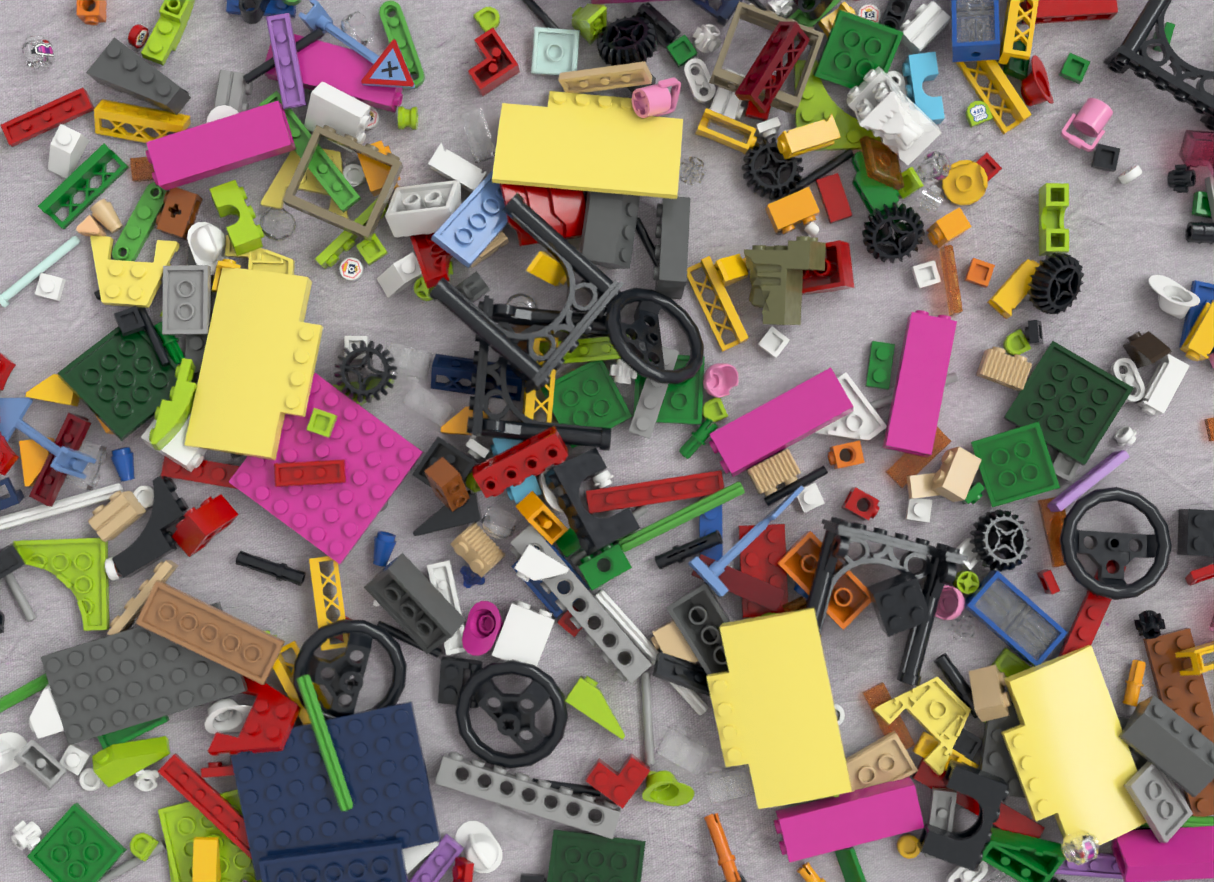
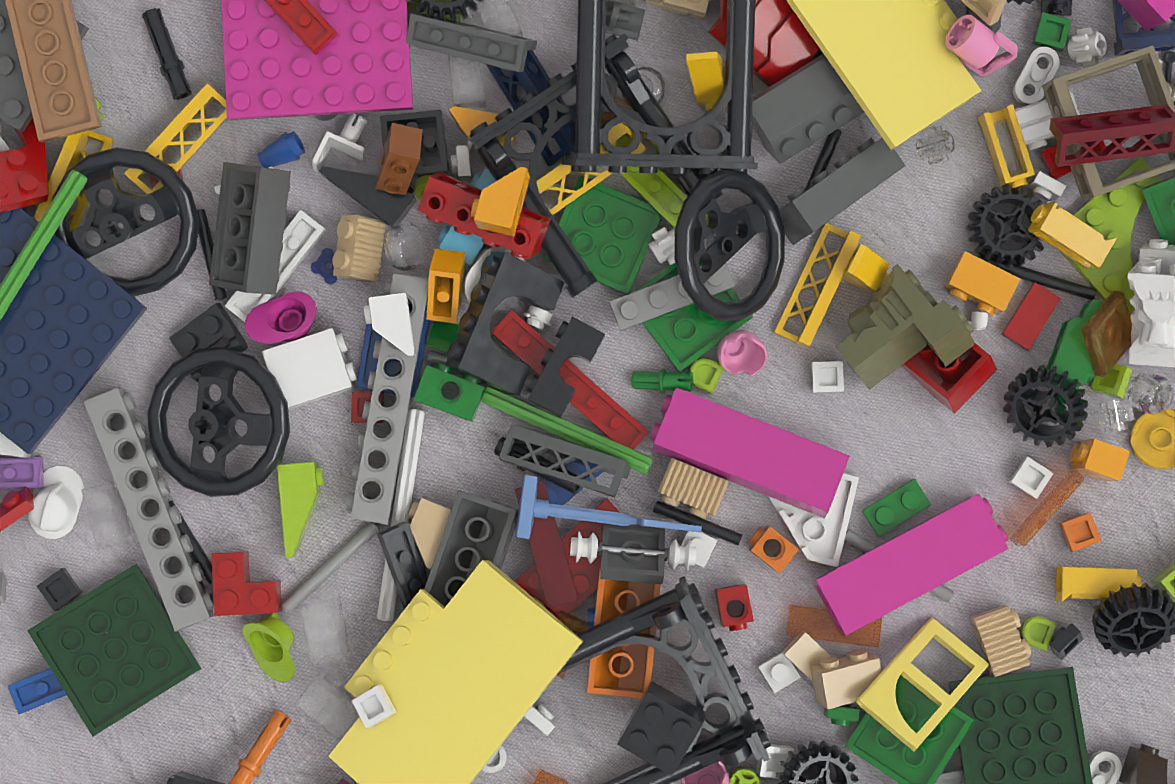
camera: 50 degrees right, 0 degrees up
none -> white bracket [312,113,367,173]
none -> white plate [352,684,396,729]
none -> dark grey fence [406,13,537,72]
none -> light orange slope [471,167,530,236]
none -> dark grey fence [498,424,631,498]
none -> white plate [525,704,556,736]
none -> black arch [526,316,605,417]
none -> dark grey plate [570,523,696,584]
none -> light yellow window [856,618,989,752]

